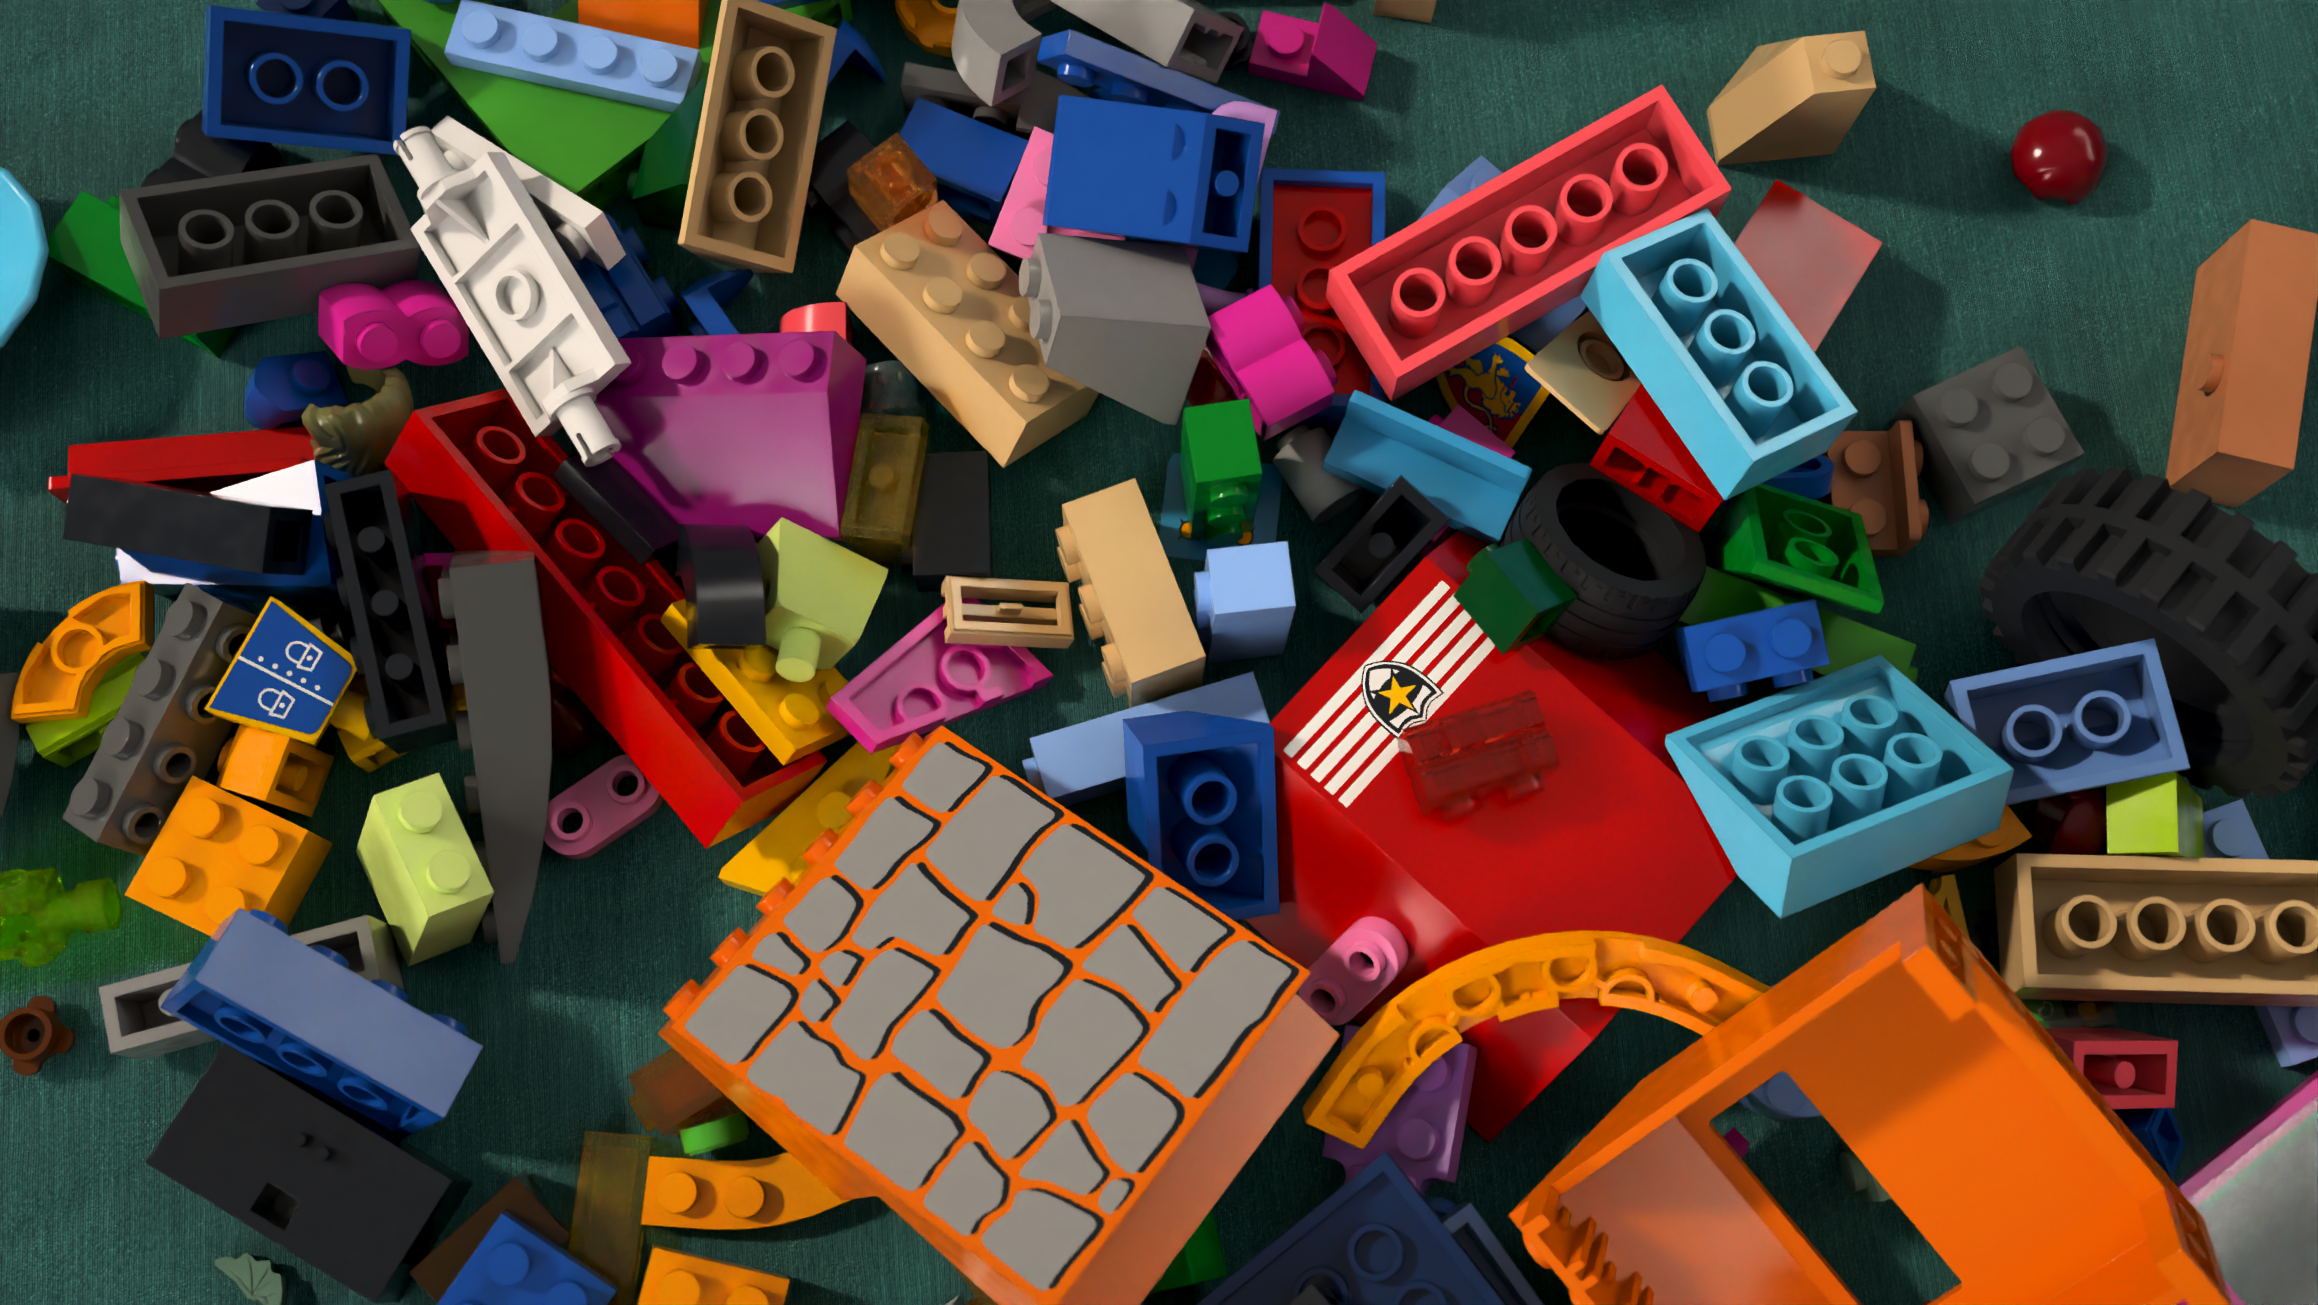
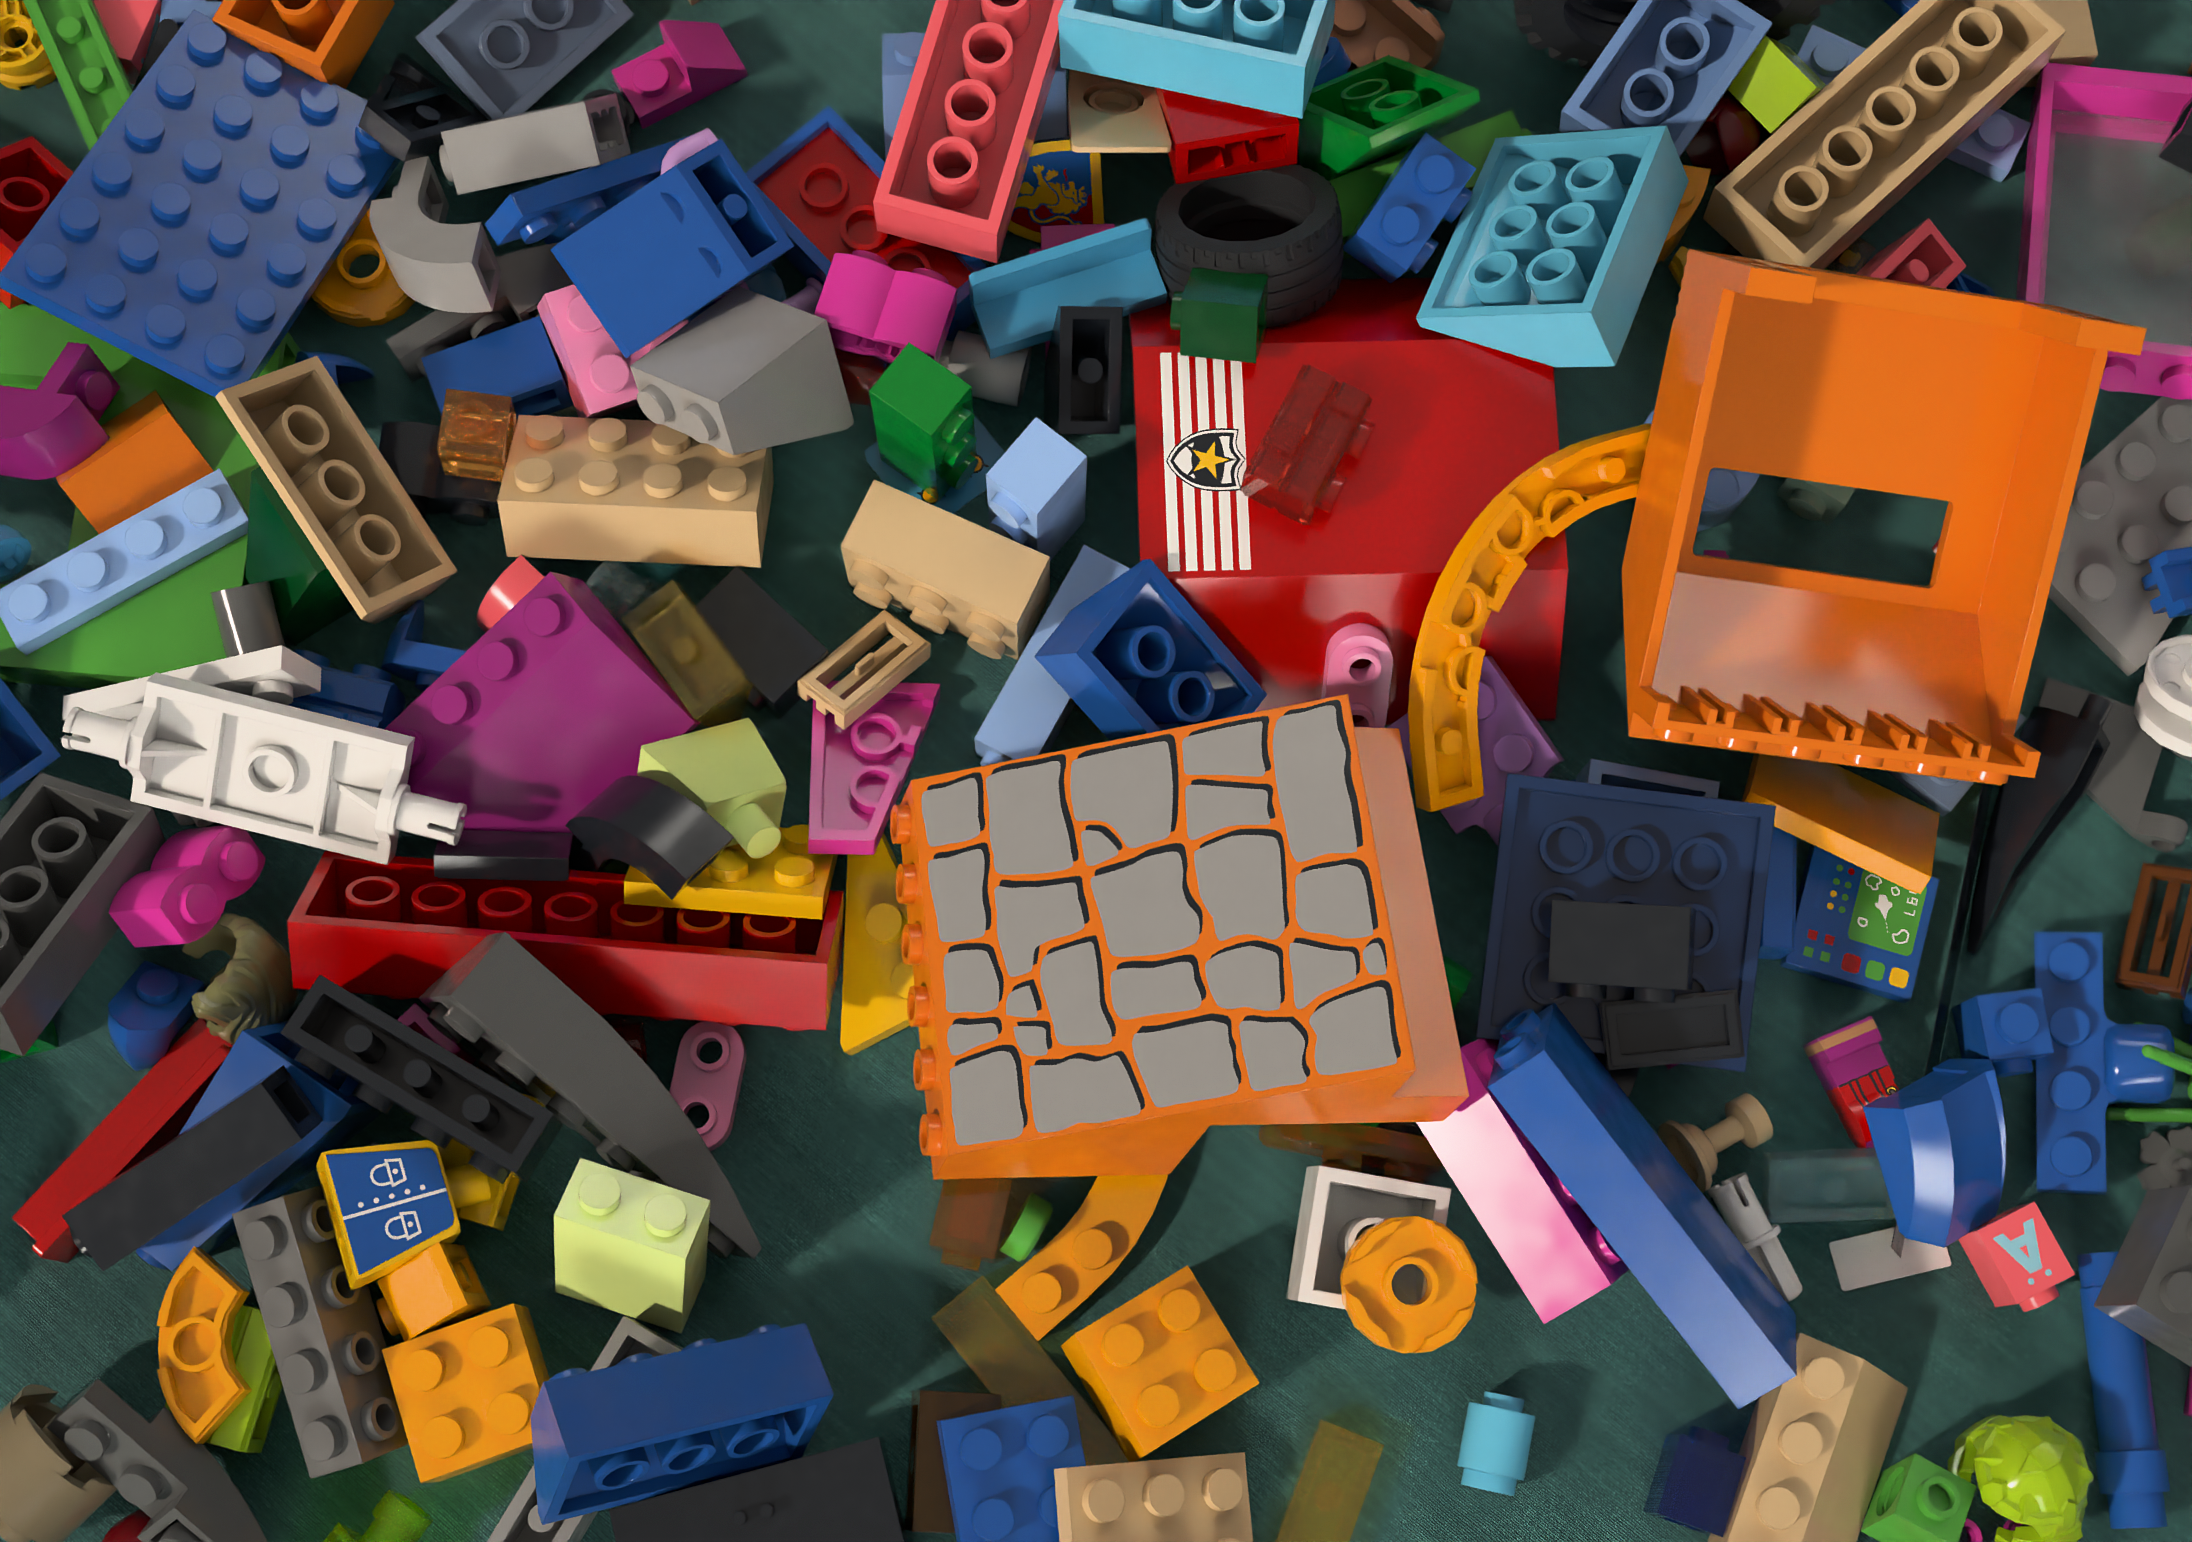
camera: 45 degrees left, 0 degrees up
none -> dark grey piece [210,581,285,658]

